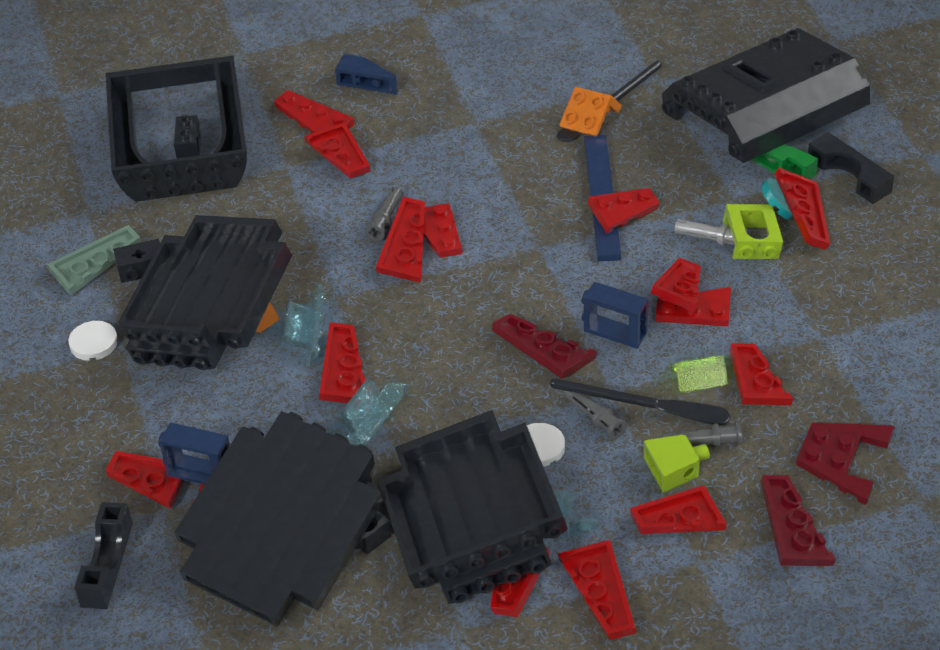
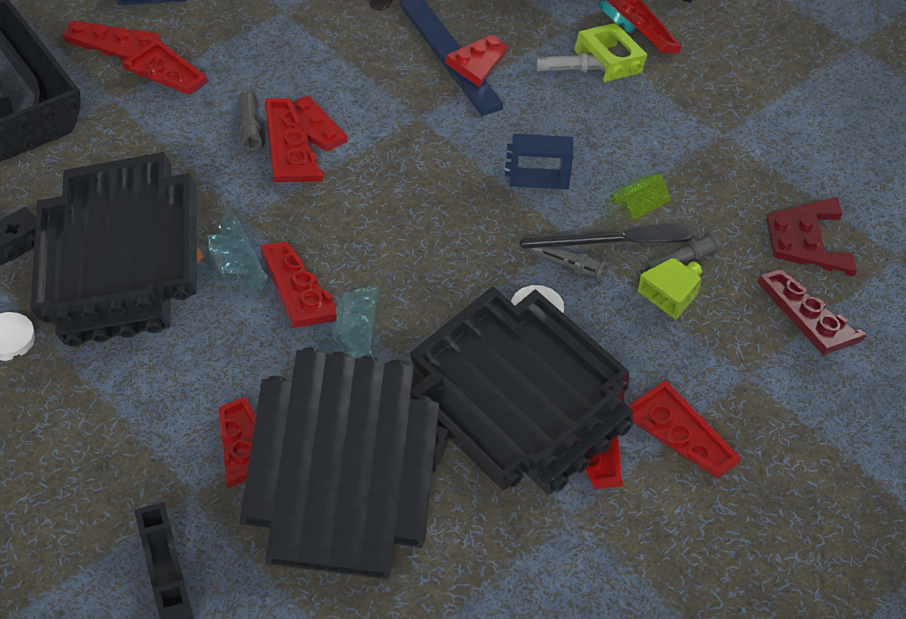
camera: 30 degrees left, 5 degrees up
red wing [106,451,184,509] -> none
dark blue window [158,422,230,485] -> none
dark red wing [492,314,597,379] -> none
red wing [630,485,727,534] -> none
red wing [650,257,701,312] -> none
red wing [655,287,731,327] -> none
red wing [729,343,793,406] -> none

